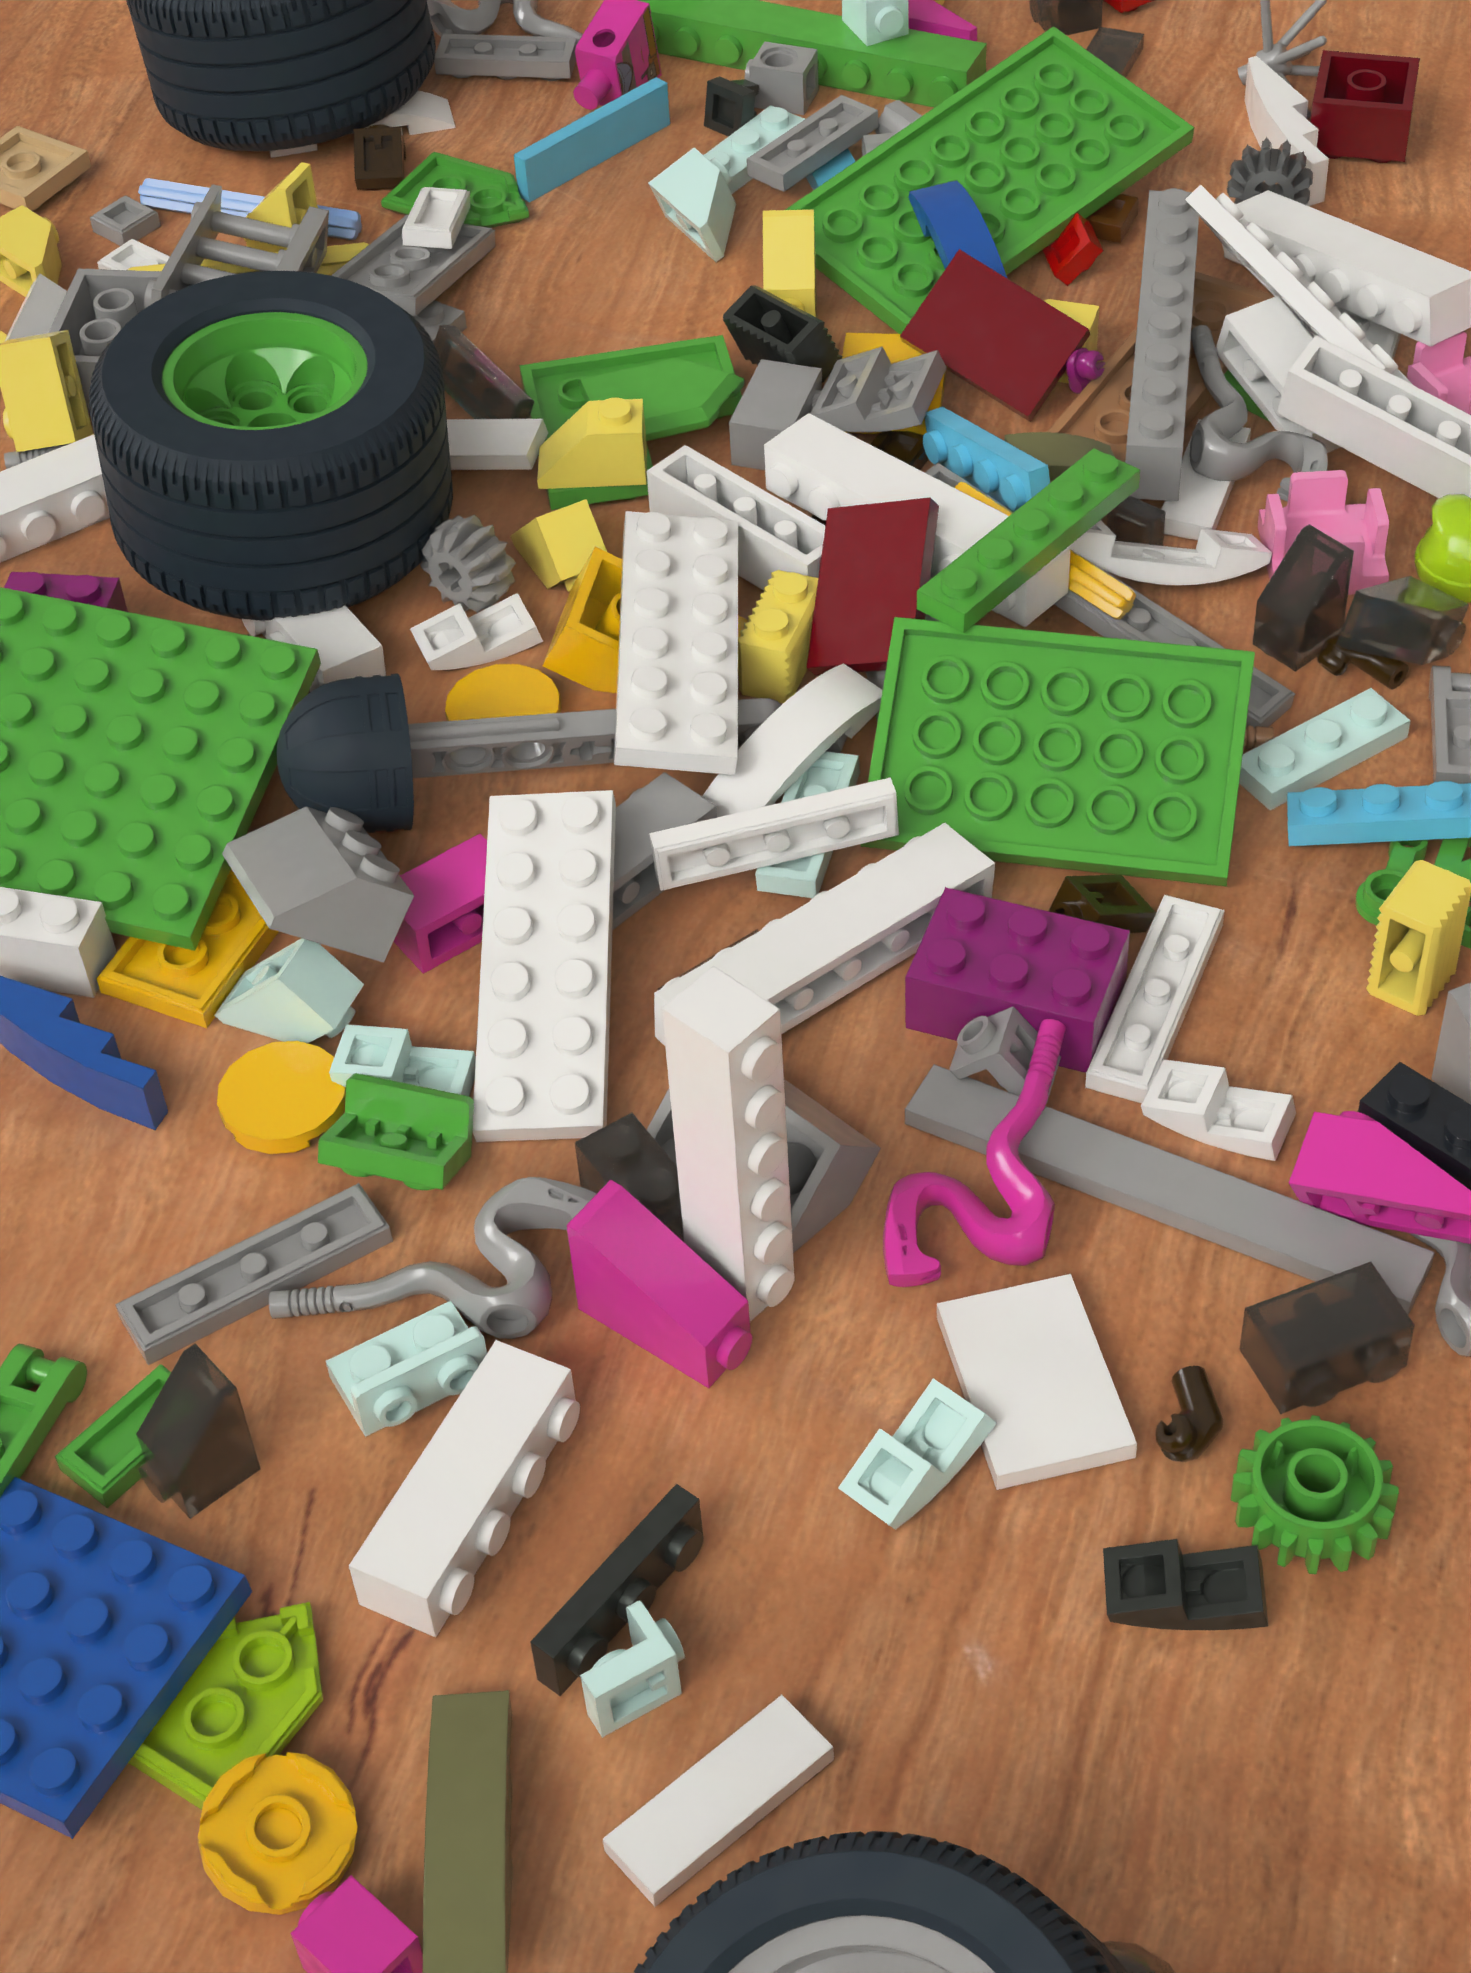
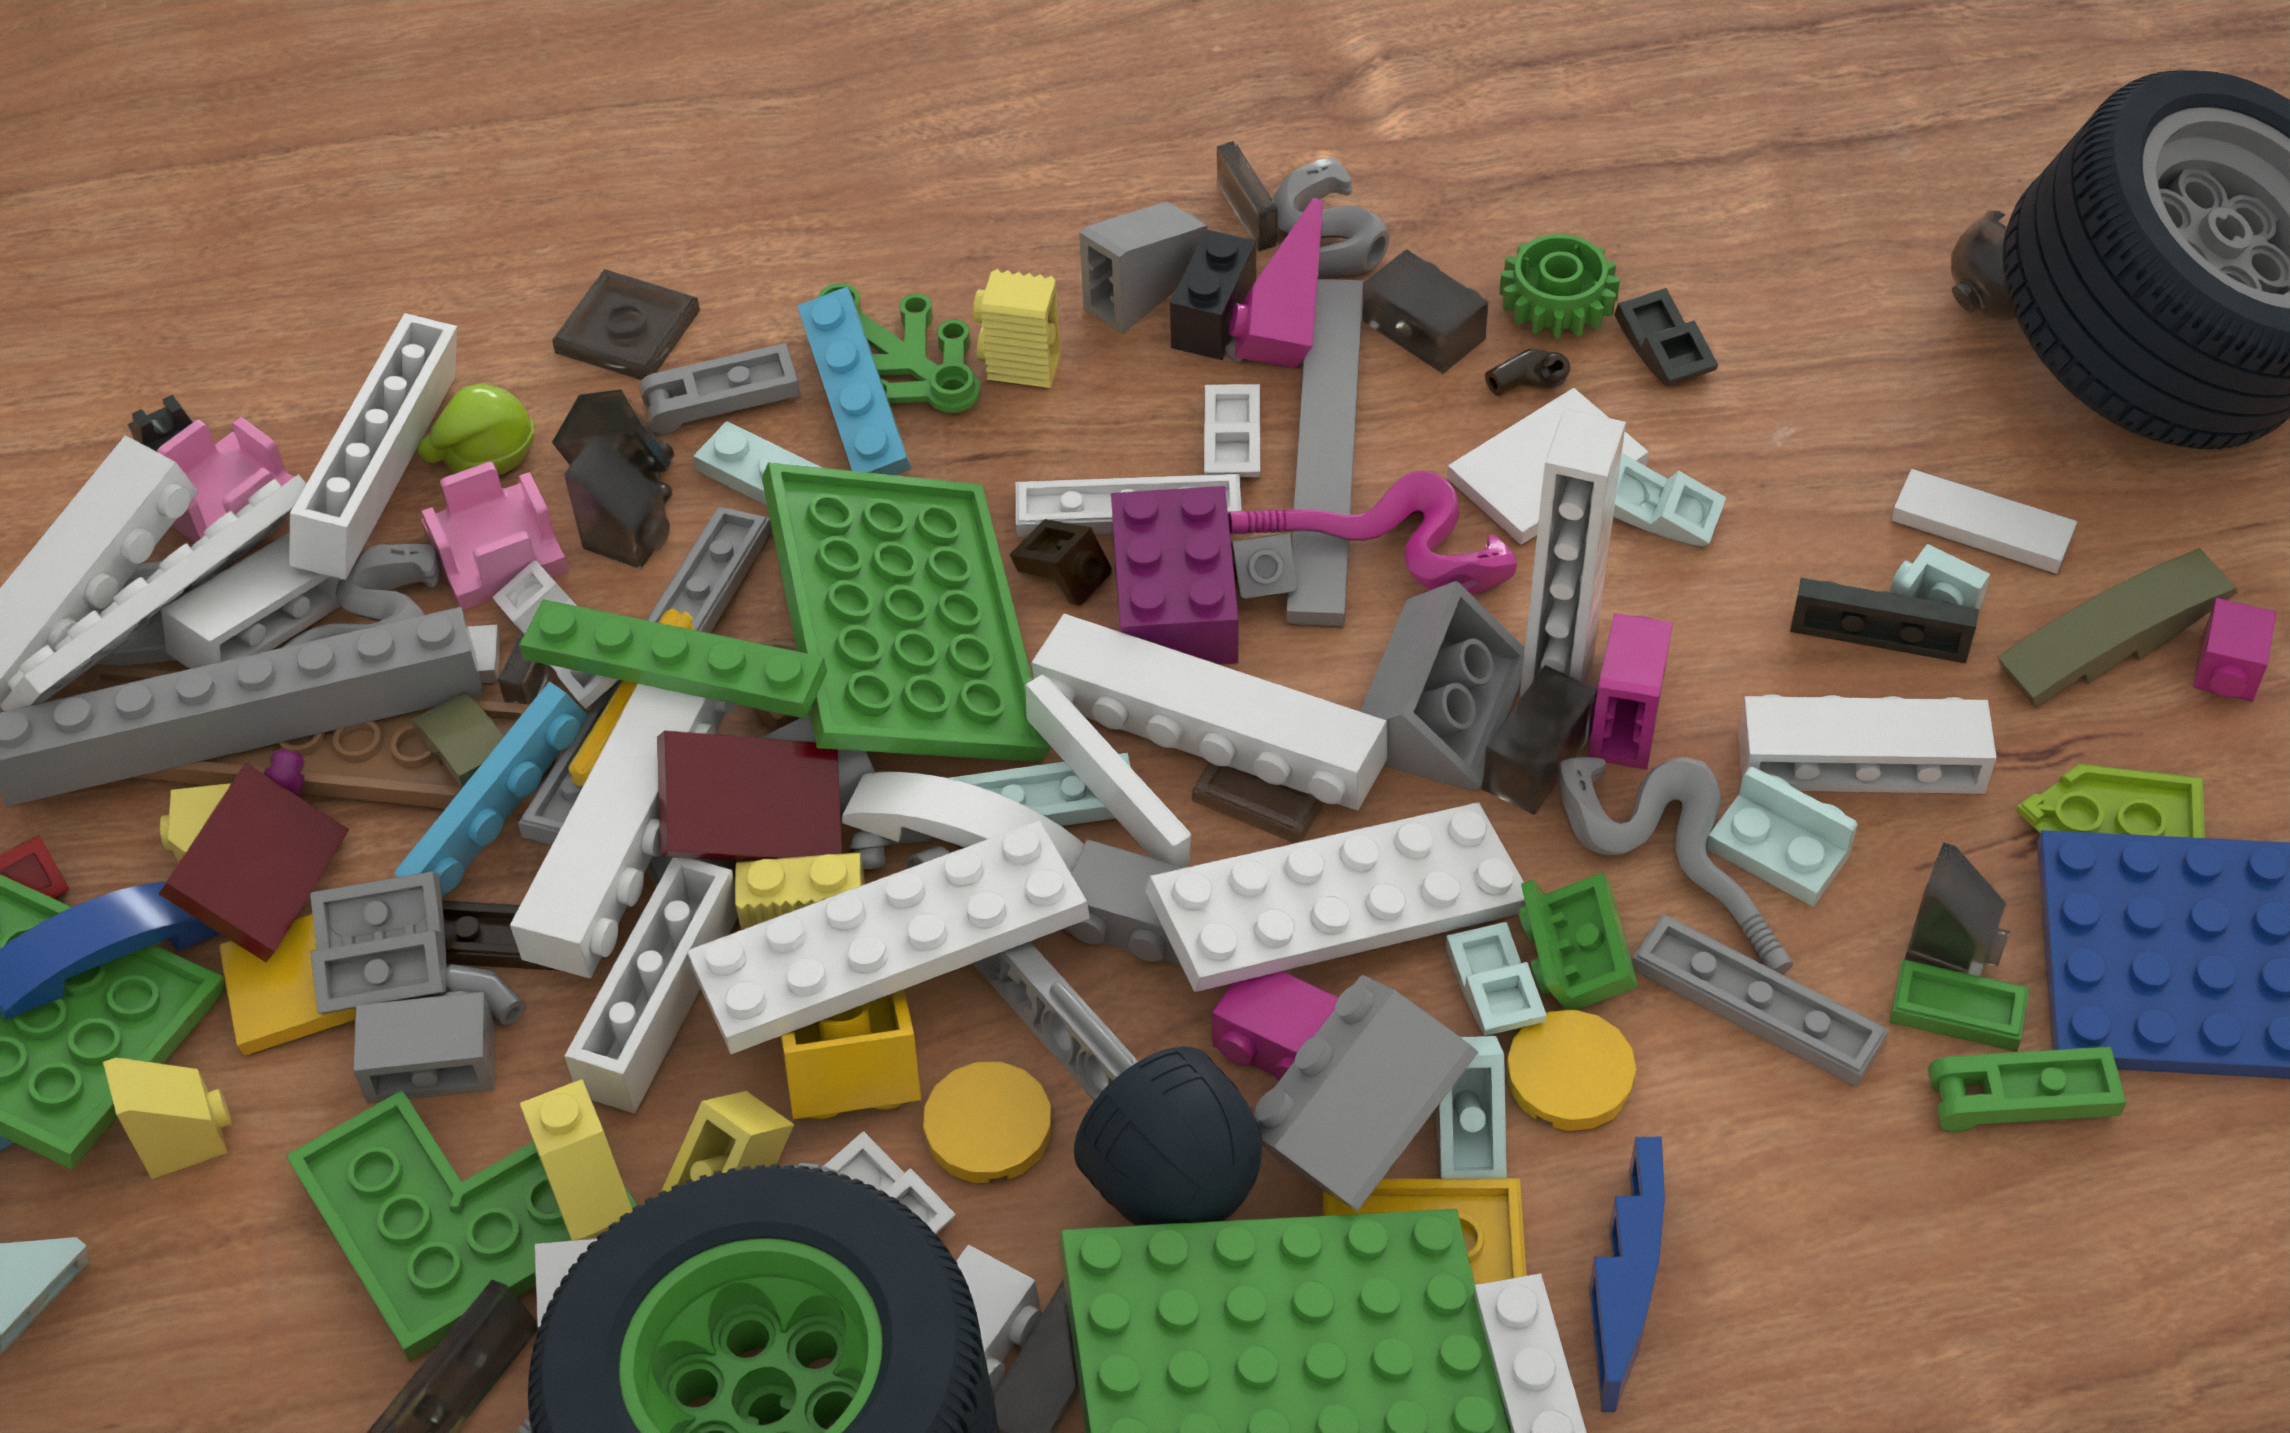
camera: 115 degrees left, 5 degrees up
yellow tile [198,1752,358,1915] -> none
bright green tile [579,358,745,441] -> none
pearl dark grey brick [723,285,843,383] -> none

